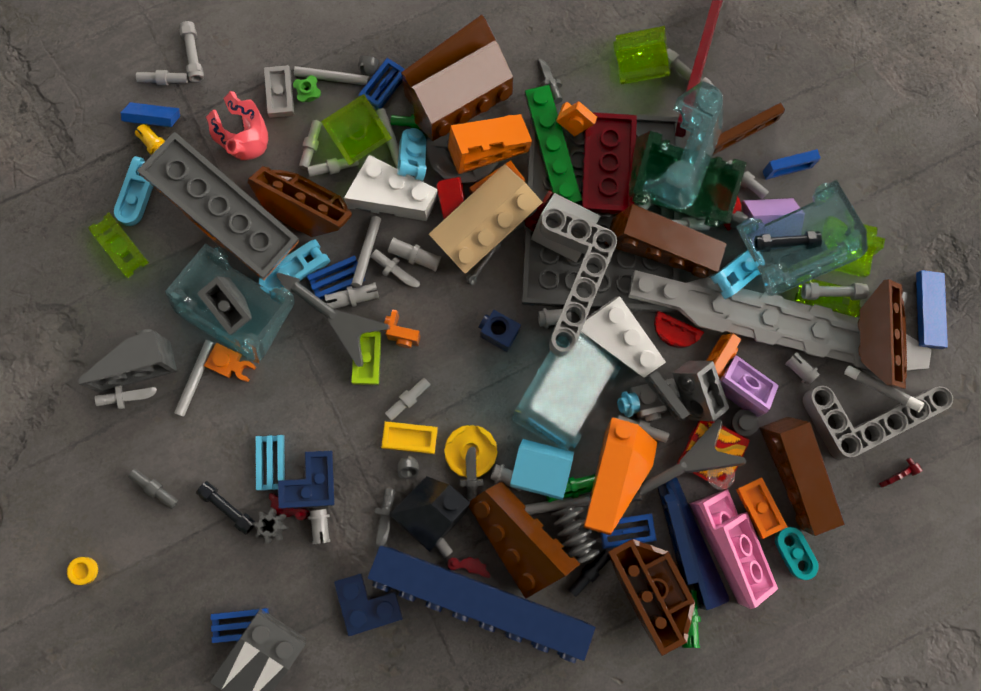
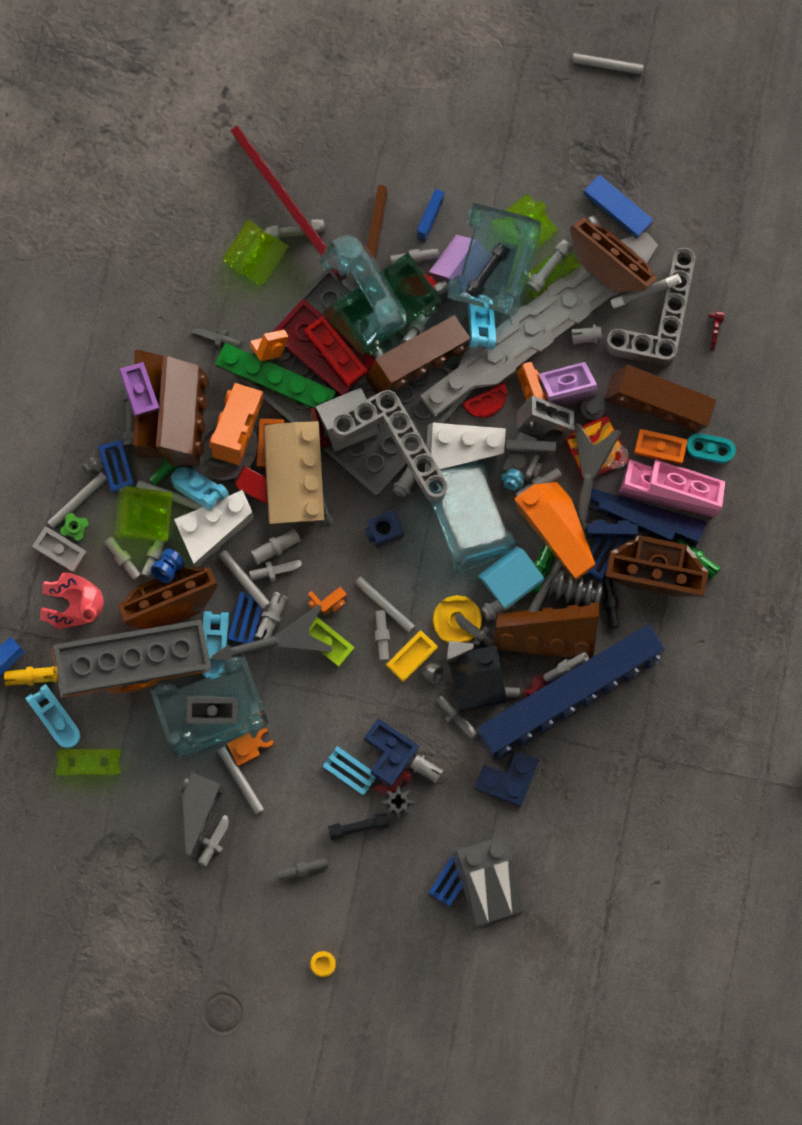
camera: 45 degrees left, 0 degrees up
none -> medium lavender plate [119,362,159,417]
none -> blue wheel [151,549,185,583]
none -> red tile [304,316,368,388]
none -> light grey bar [354,577,415,633]
none -> light grey slope [447,641,474,663]
none -> light grey bar [544,652,589,683]
none -> dark blue plate [586,520,638,540]

